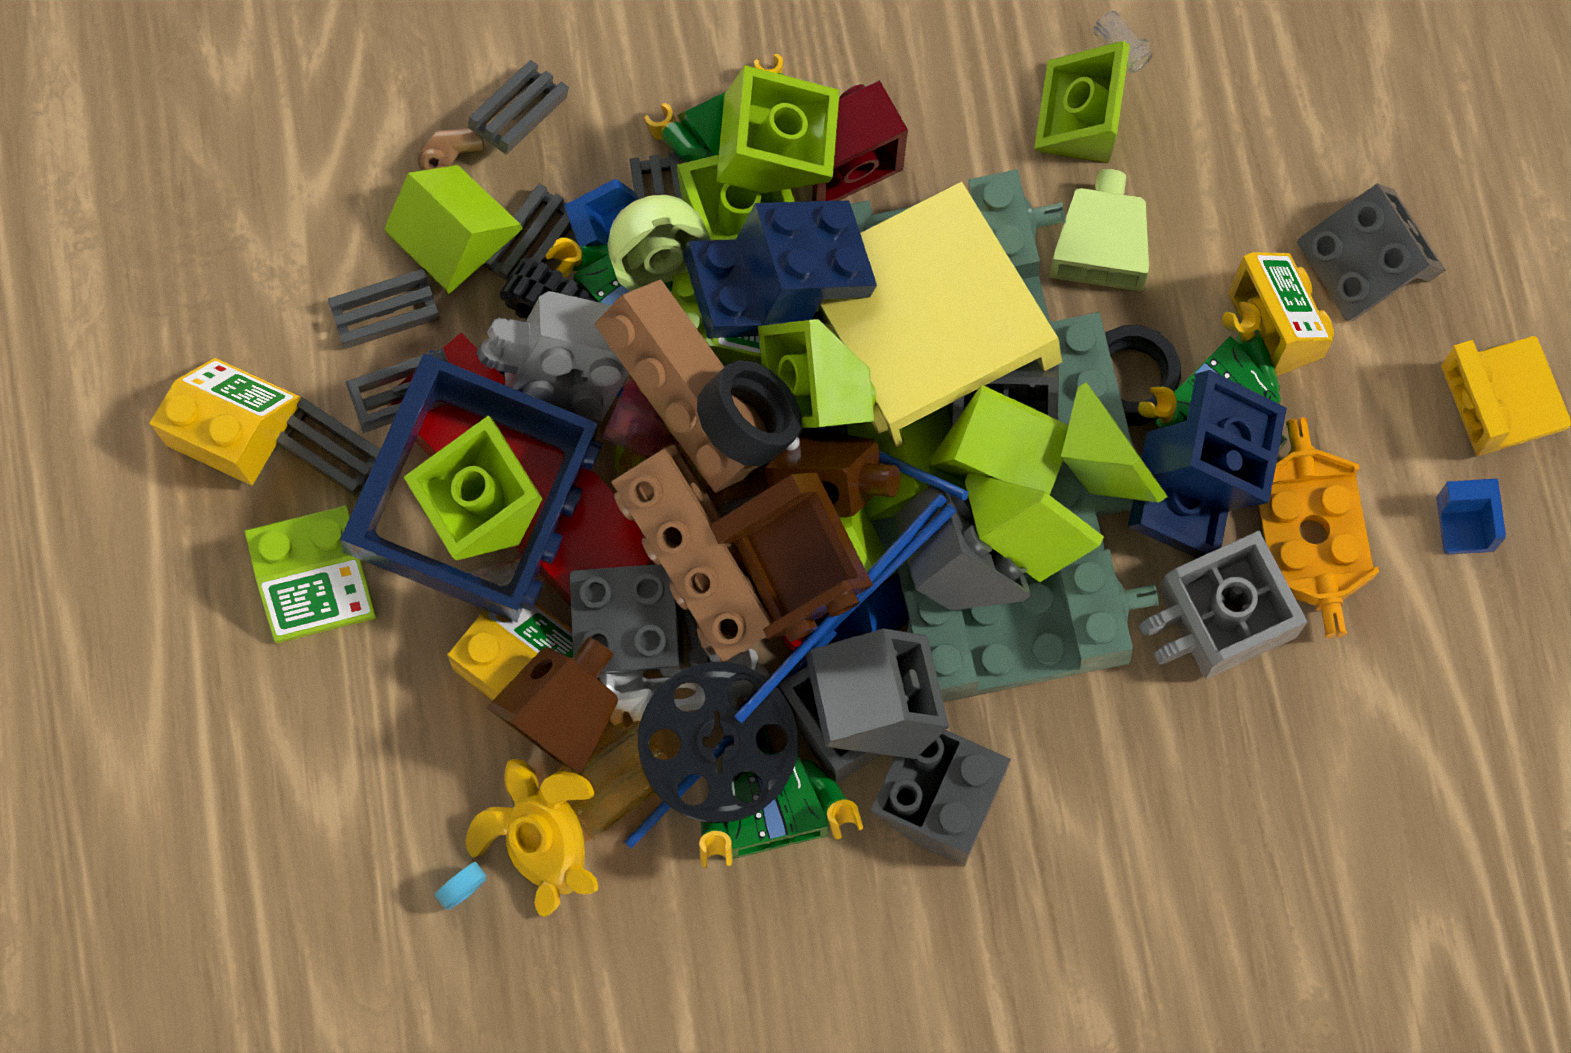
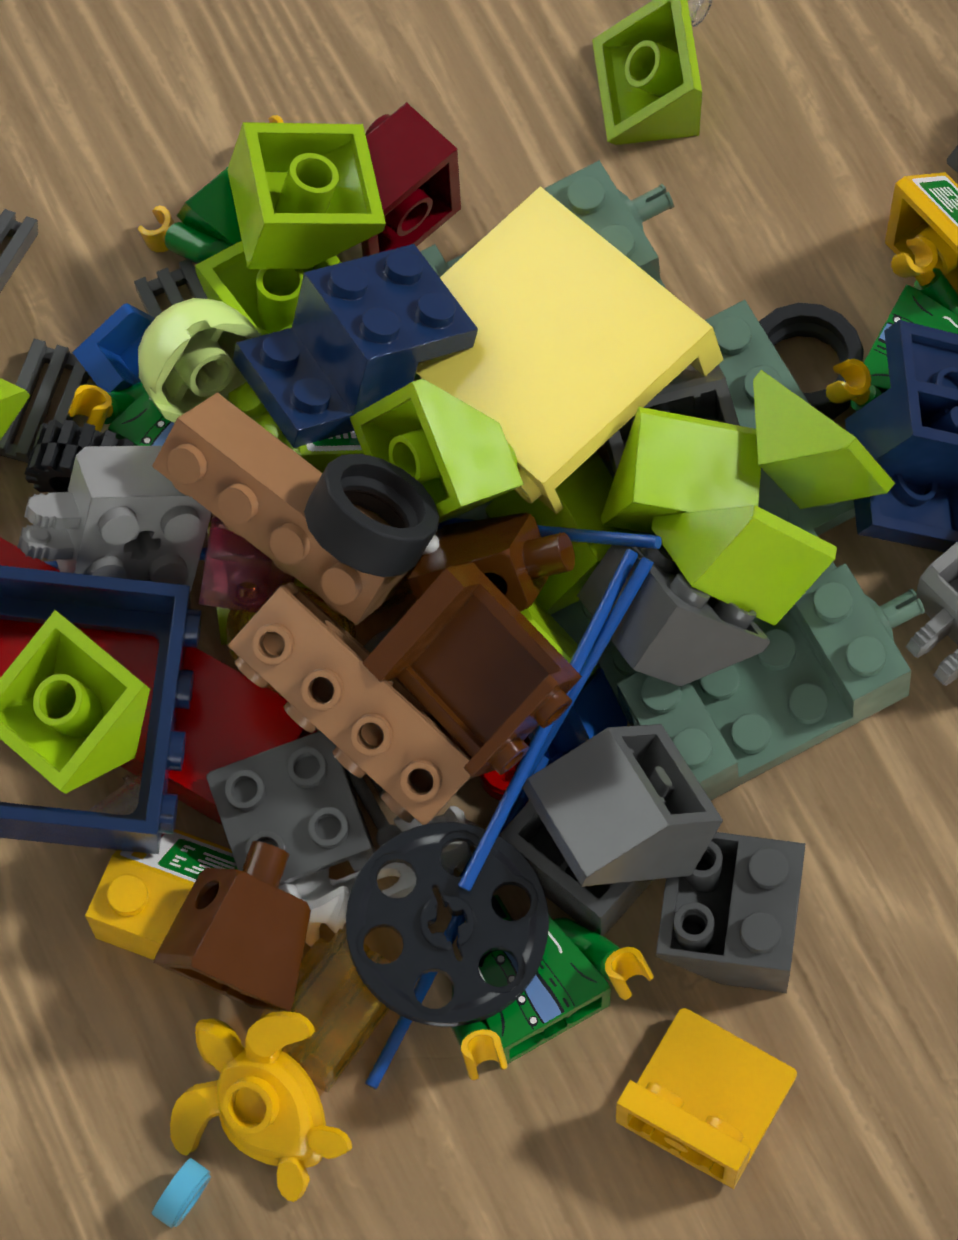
camera: 10 degrees left, 5 degrees down
yellowish green torso [1049,169,1149,292] -> none
none -> yellow bracket [616,1008,797,1189]

